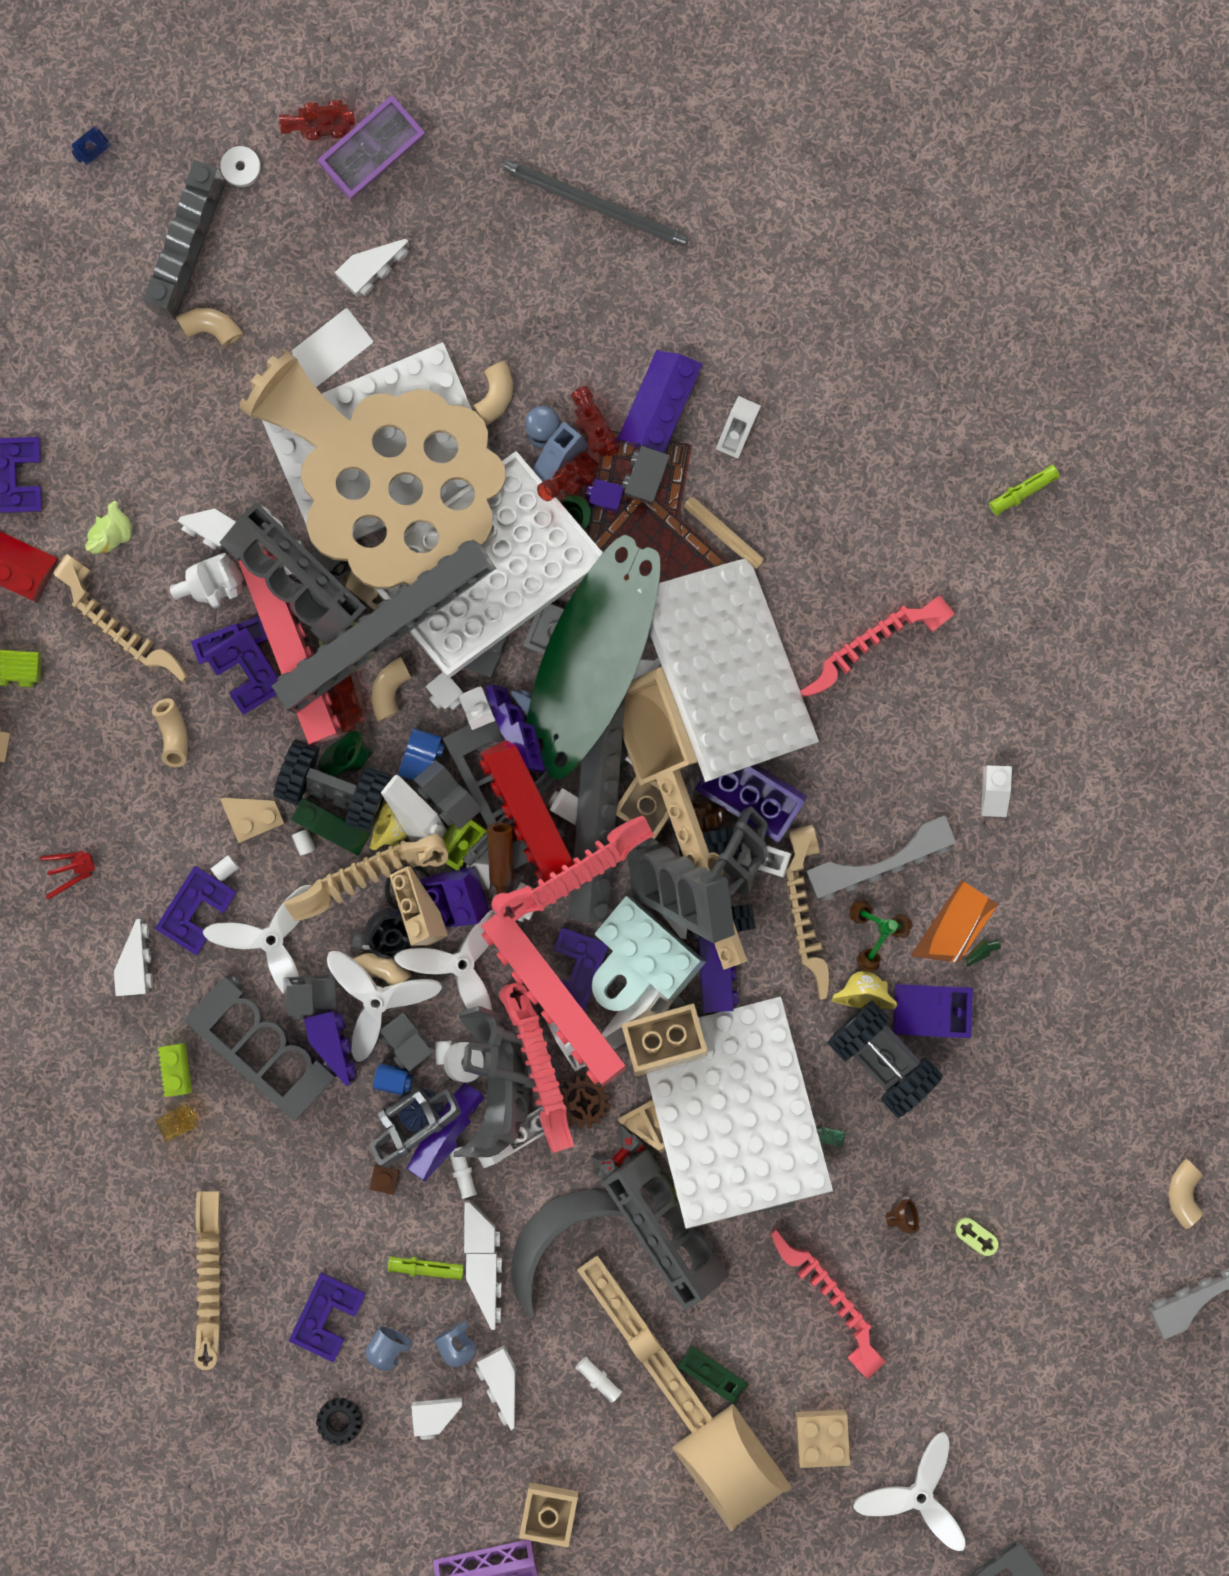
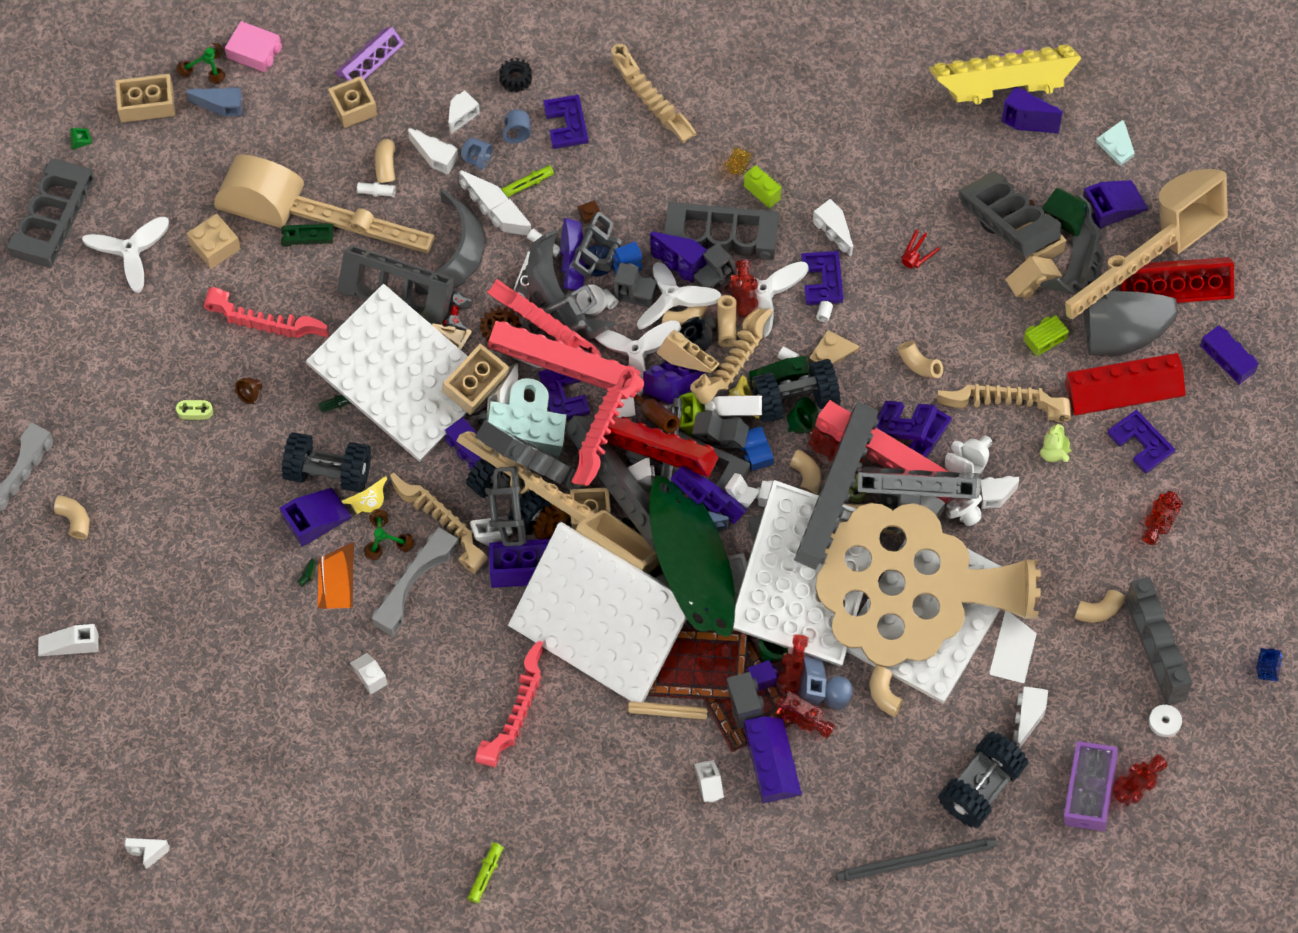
camera: 145 degrees right, 25 degrees down
none -> tan cylinder [375,139,395,183]
none -> tan cylinder [717,295,737,348]
none -> clear red brick [729,260,758,318]
none -> black plate [938,732,1028,828]
none -> clear red brick [1141,491,1183,545]

